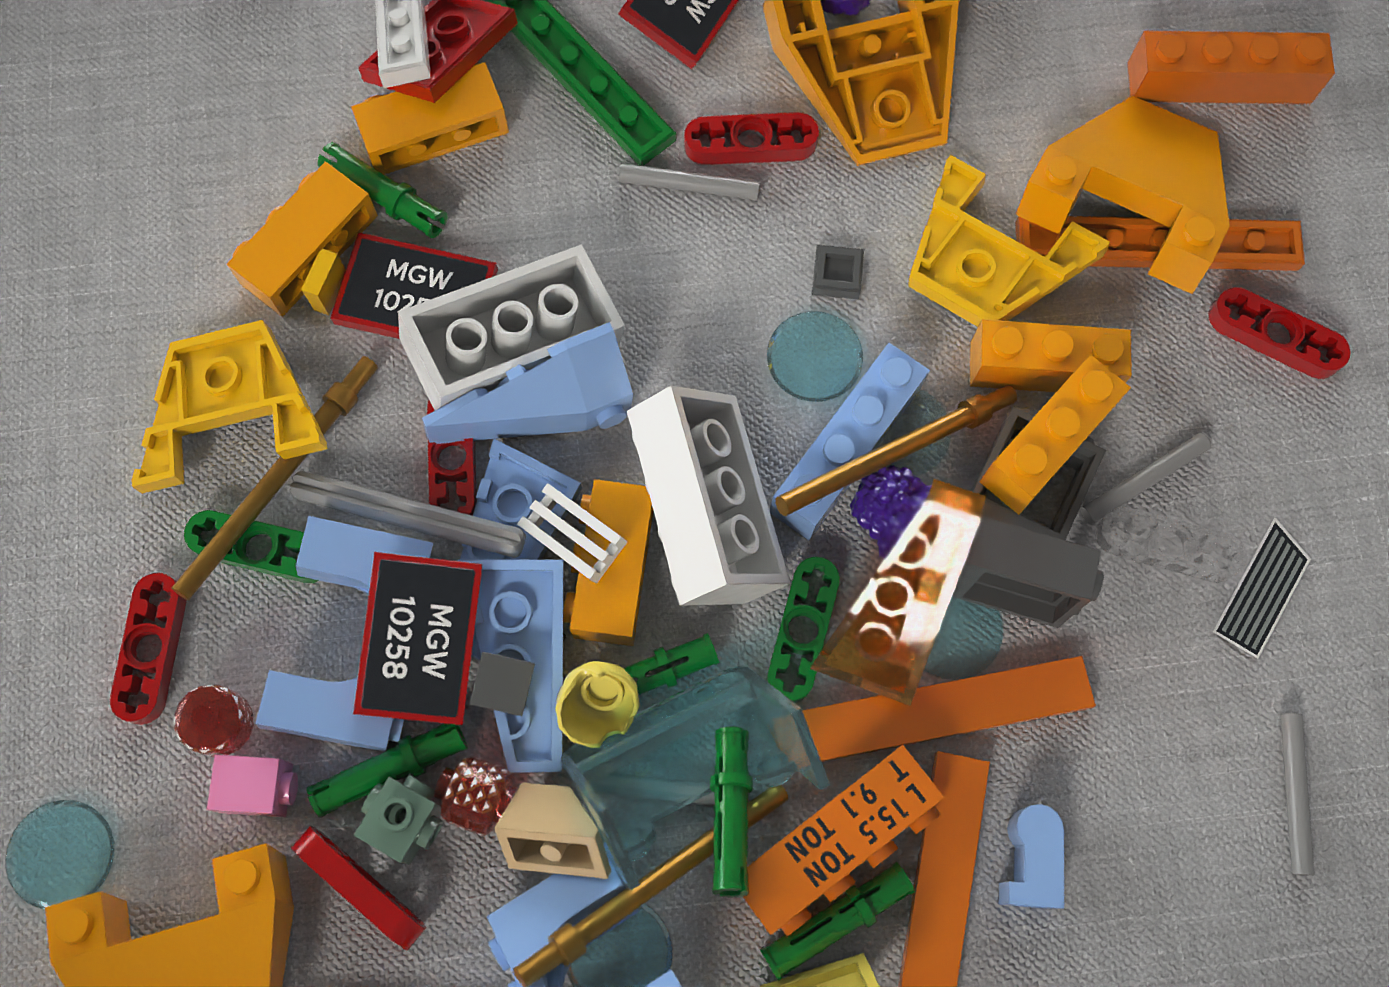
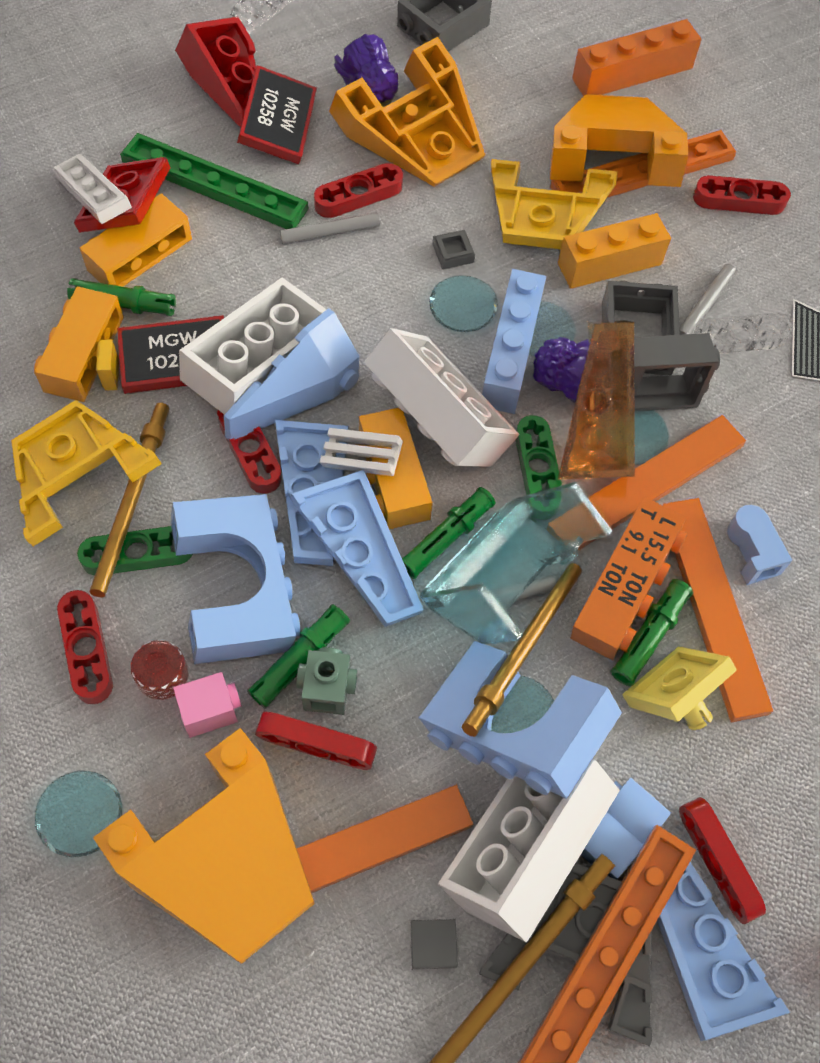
camera: 25 degrees left, 10 degrees down
light grey axle [290,471,526,558] -> none
black tile [353,552,483,725] -> none
clear red head [434,756,518,836] -> none
dark grey tile [470,652,535,716] -> none
tan slope [494,783,612,879] -> none
light yellow hair [556,661,640,748] -> none
green pin [710,727,753,897] -> none
pearl gold bar [775,385,1017,516] -> none
light orange brick [979,354,1131,515] -> none

